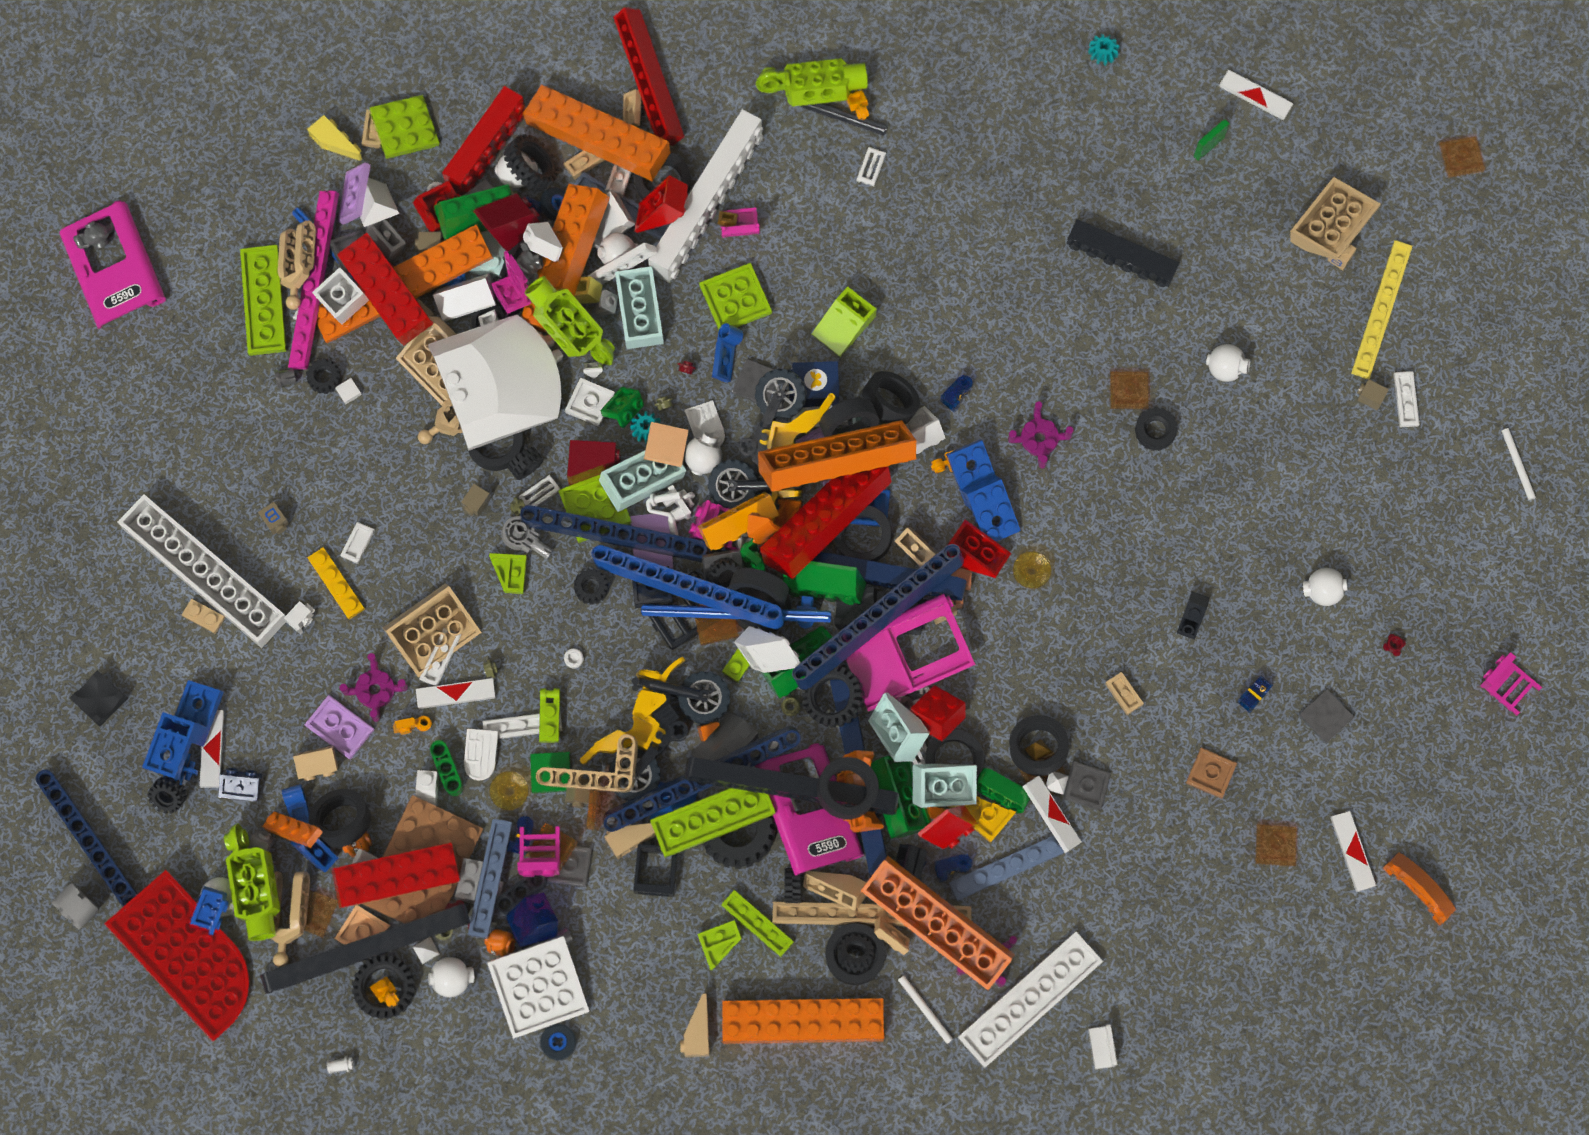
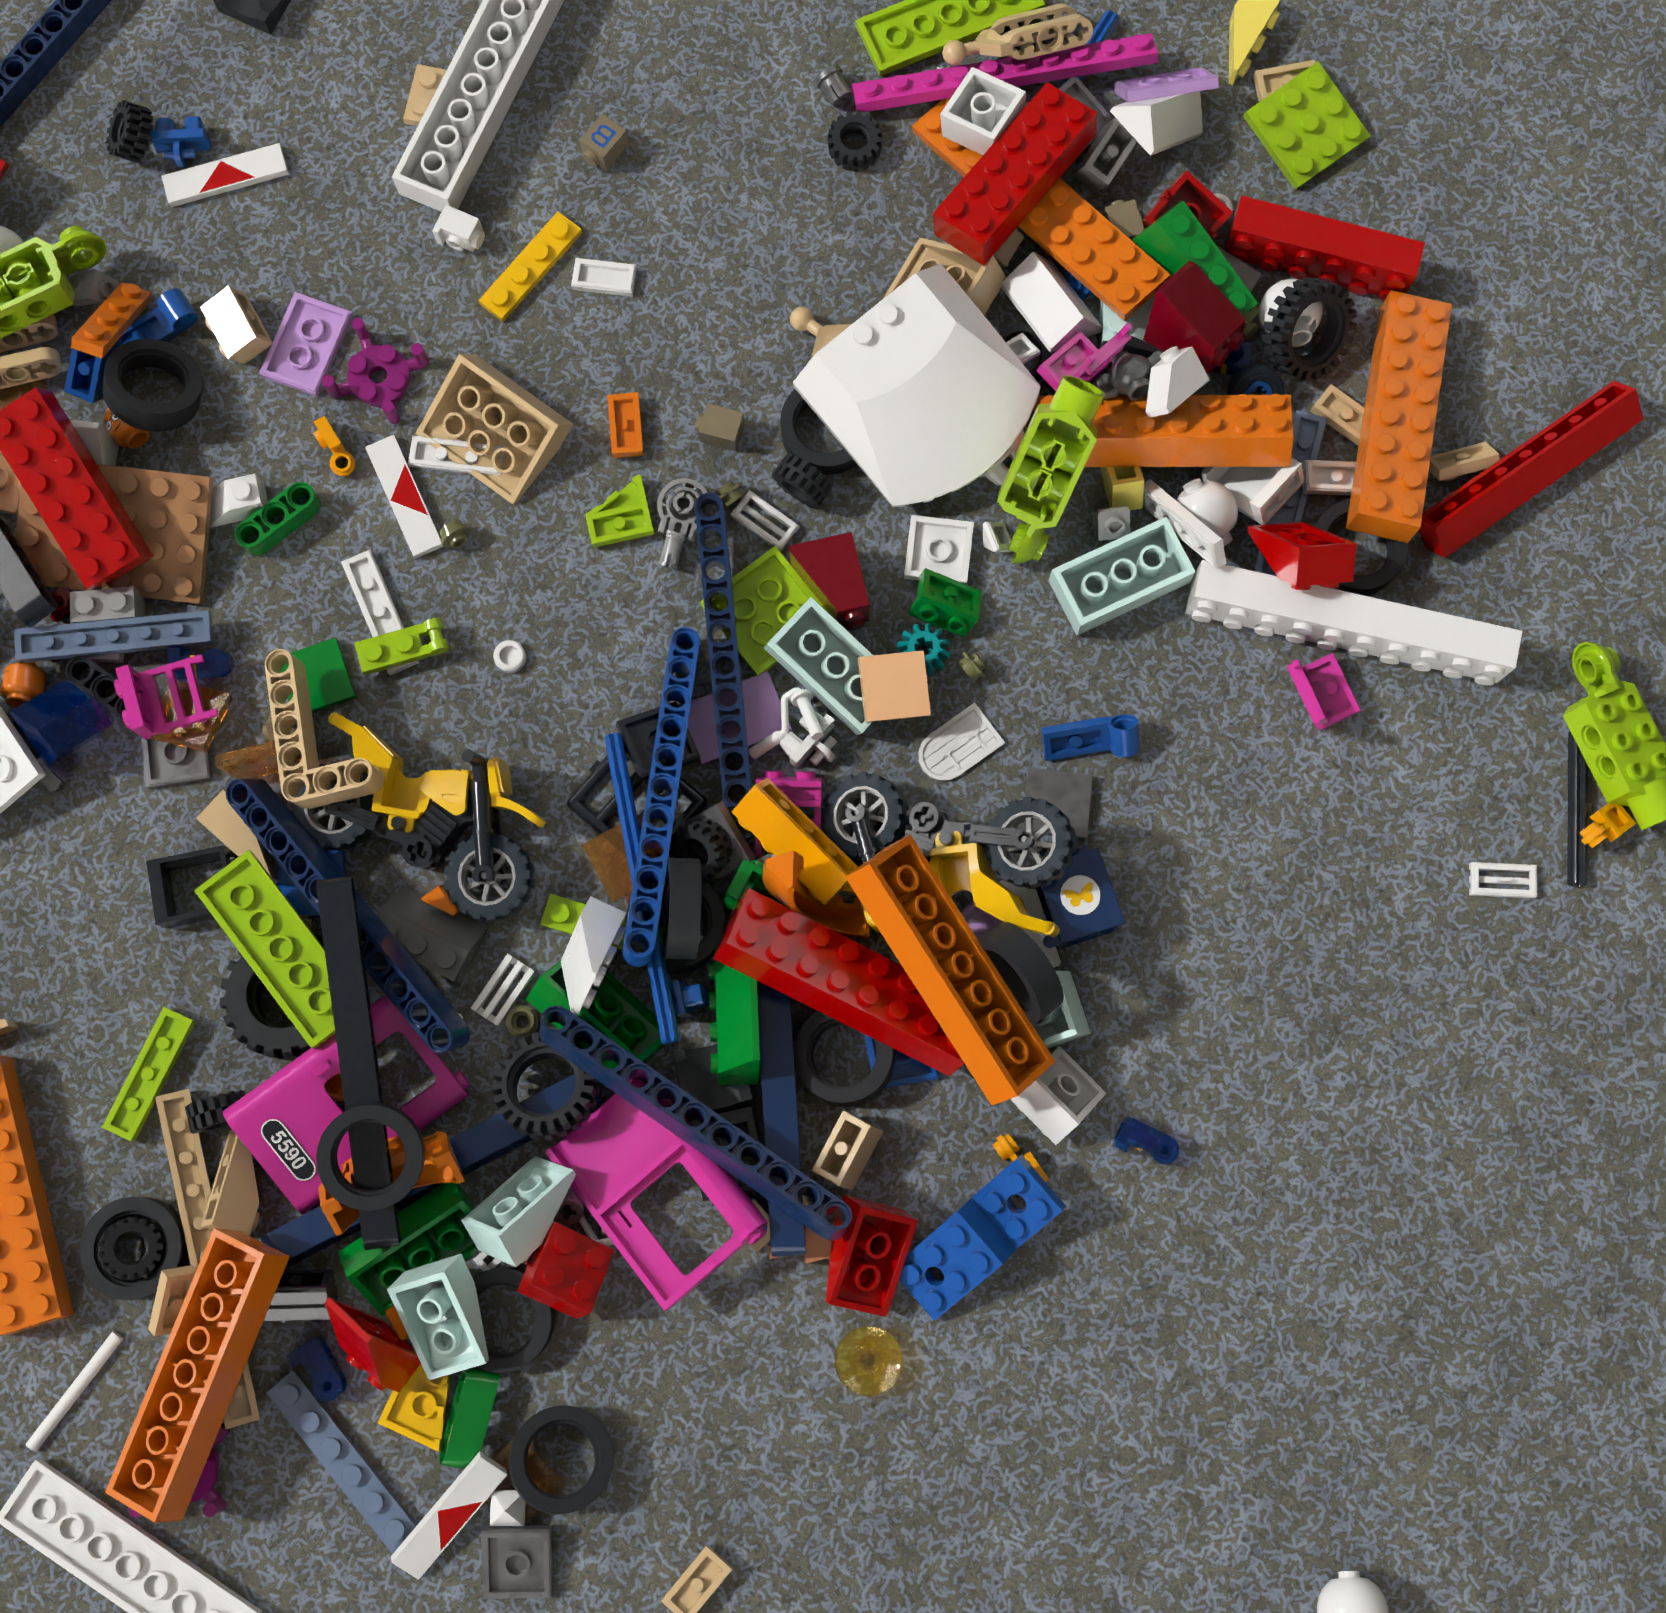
camera: 75 degrees right, 5 degrees up
blue bracket [142,680,224,780] -> none
bracket [218,768,263,802] -> none
white tile [335,378,362,405] -> none
white window [464,729,499,781] -> none
clear yellow dish [489,771,529,810] -> none
black tyre [574,568,609,605] -> none
dark red plate [677,360,697,375] -> none
white brick [684,432,722,476] -> none
lime wing [697,920,741,970] -> none
lime plate [699,263,772,330] -> none
pearl gold slope [717,211,738,227] -> none
lime slope [811,286,877,357] -> none
black tyre [862,371,920,424] -> none
magenta plate [1008,401,1073,469] -> none
pearl gold slope [1025,739,1051,761] -> none
black brick [1066,219,1180,287] -> none
clear orange tile [1110,372,1149,409] -> none
black tyre [1135,407,1178,451] -> none
none -> white tile [471,953,536,1027]
none -> orange plate [607,392,644,458]

